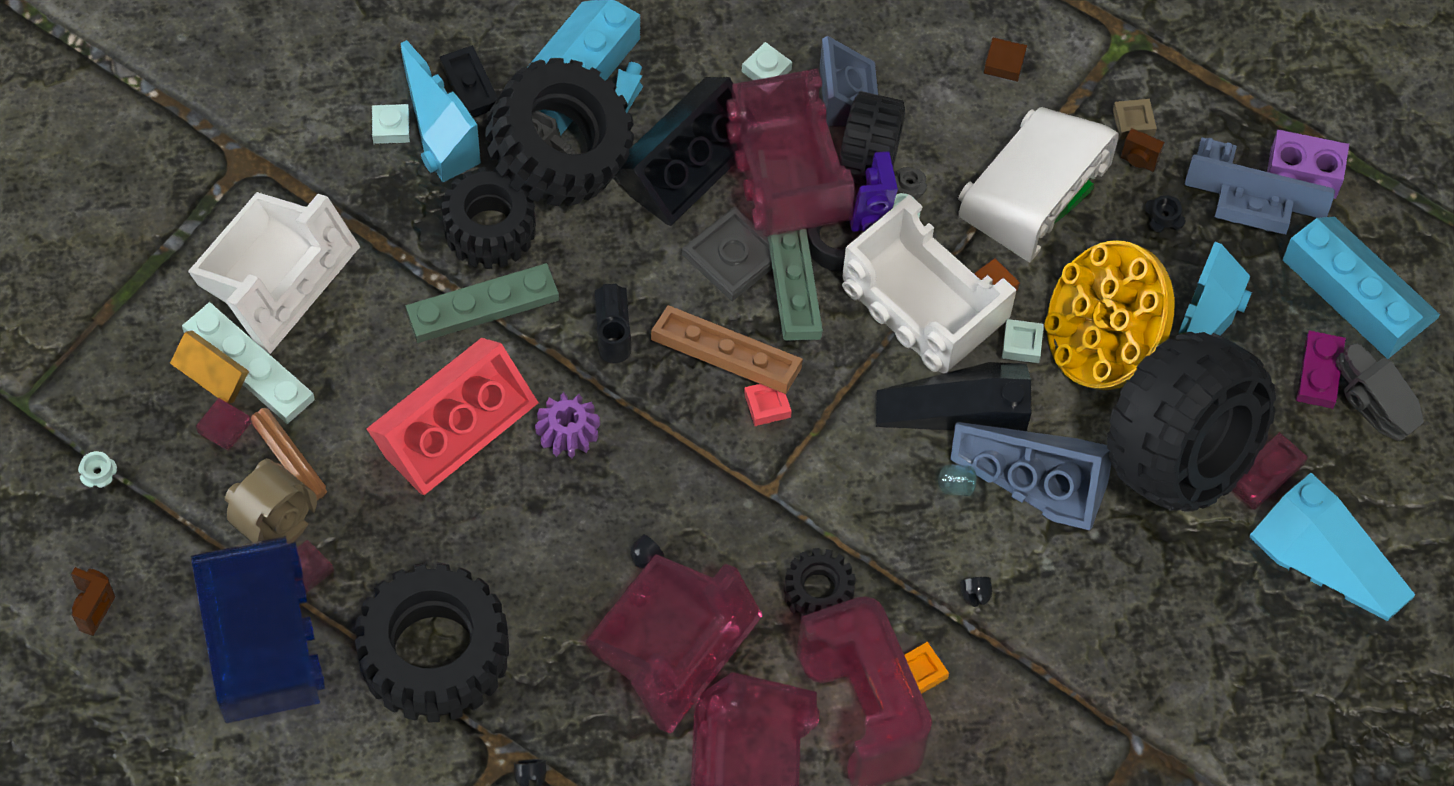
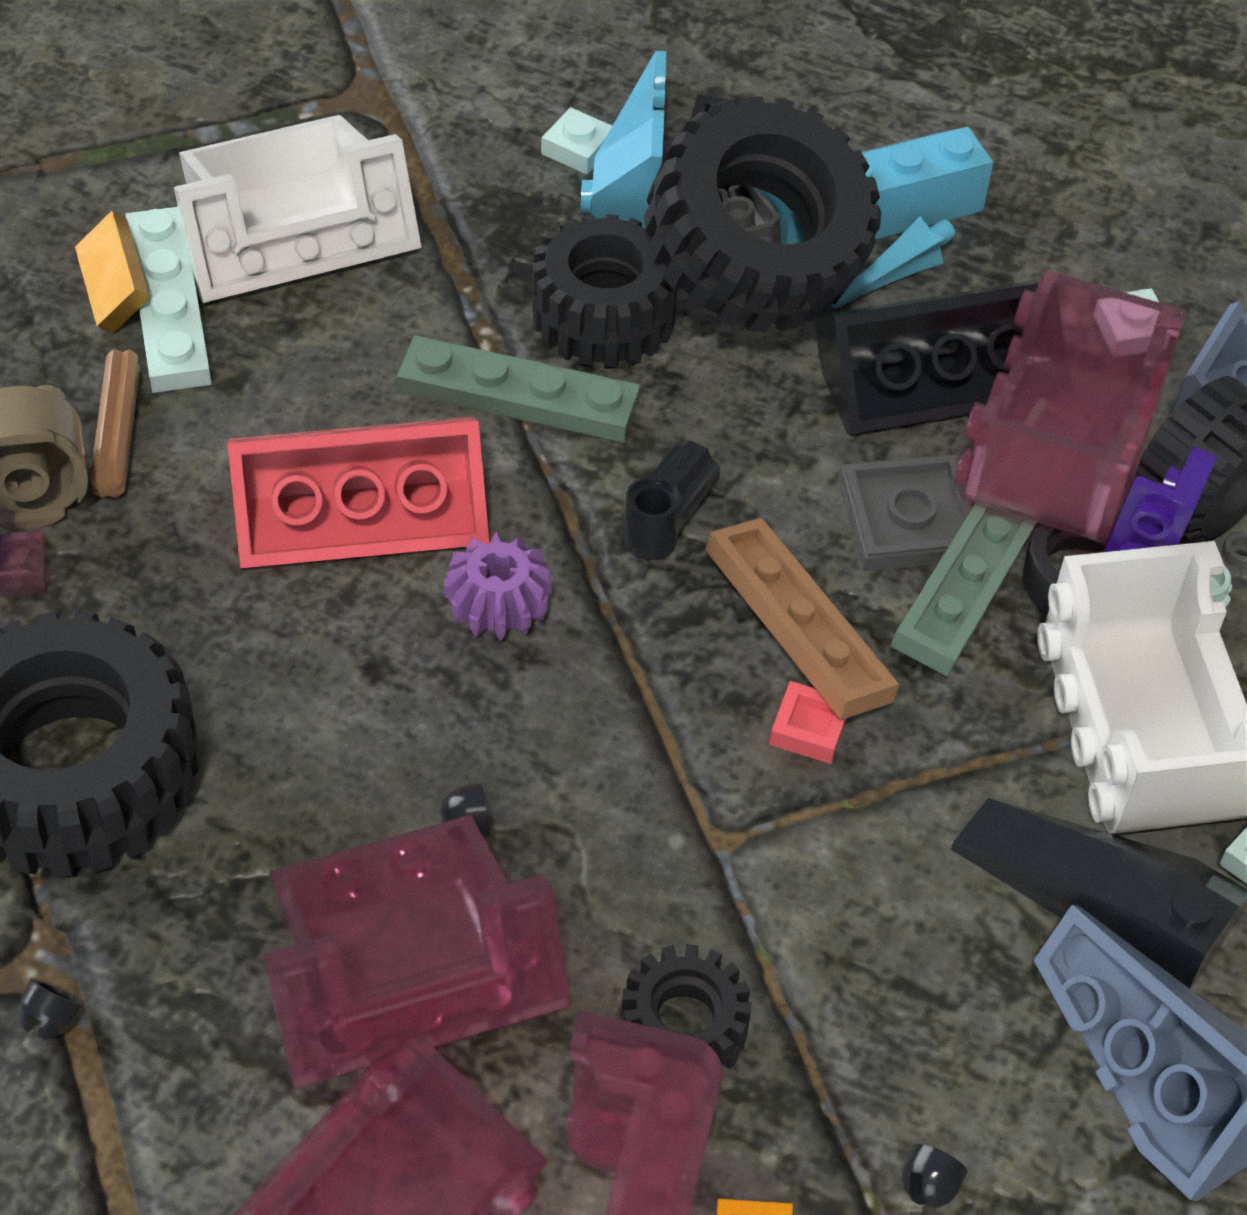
camera: 35 degrees right, 10 degrees down
clear pink tile [196,398,251,451] -> none
clear light blue piece [938,465,977,496] -> none

